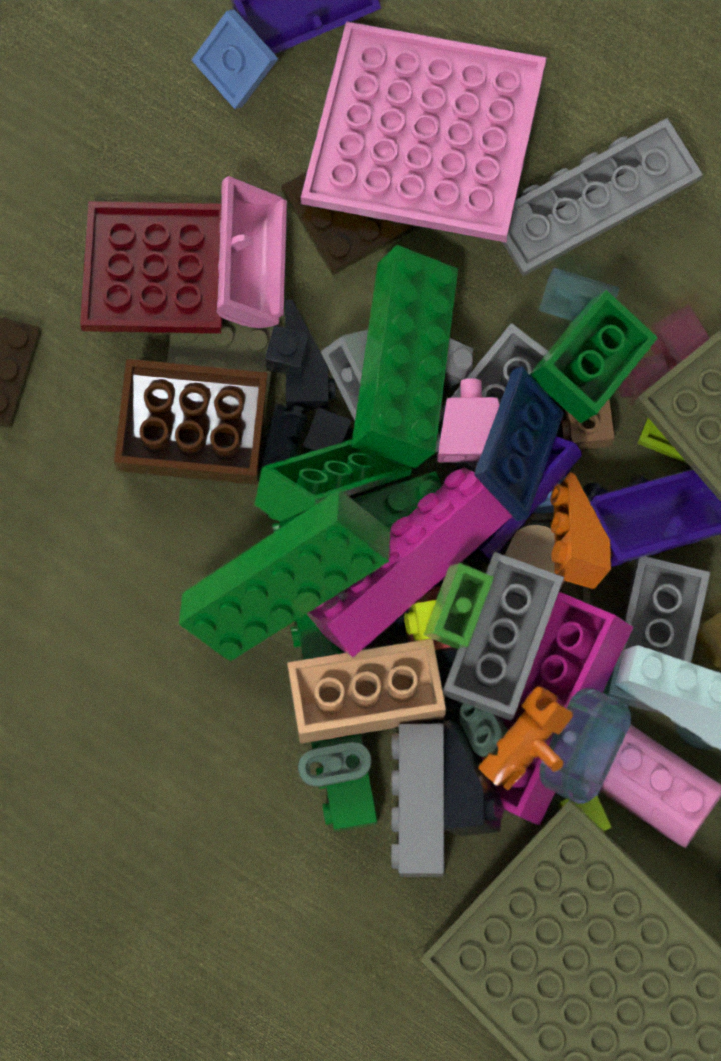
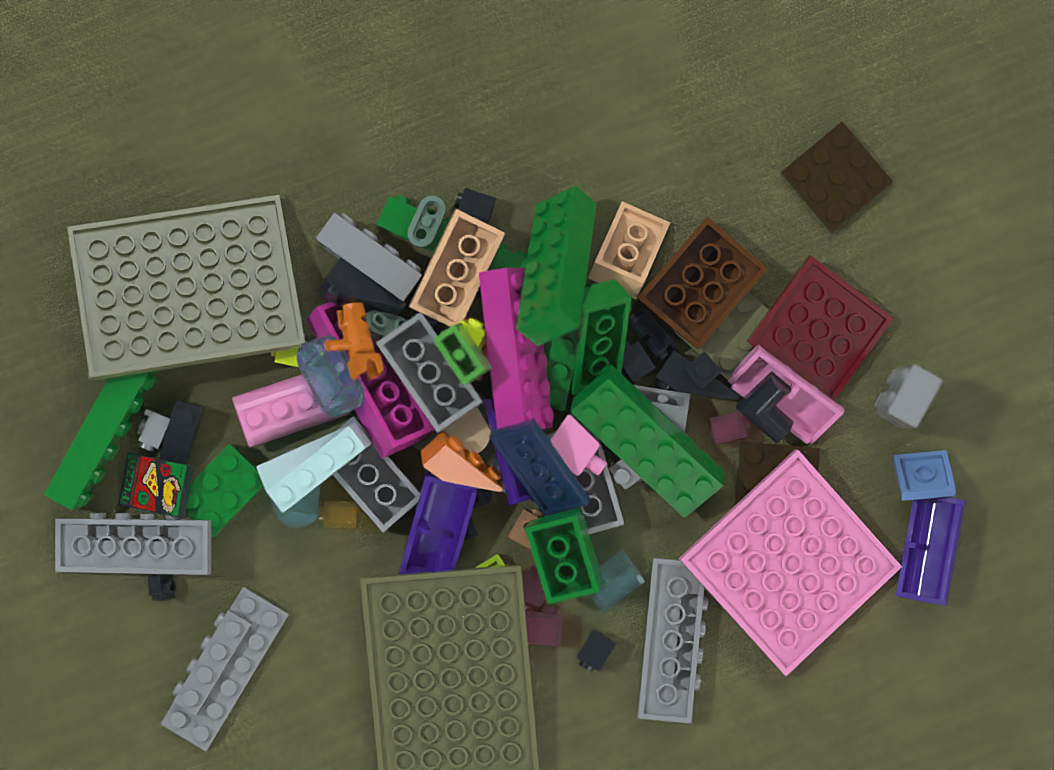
camera: 130 degrees right, 10 degrees up
none -> black brick [454,188,496,224]
none -> black brick [576,629,616,672]
none -> light nougat slope [588,201,670,299]
none -> clear pink brick [708,411,750,444]
none -> black brick [736,371,794,443]
none -> light grey brick [873,364,943,429]

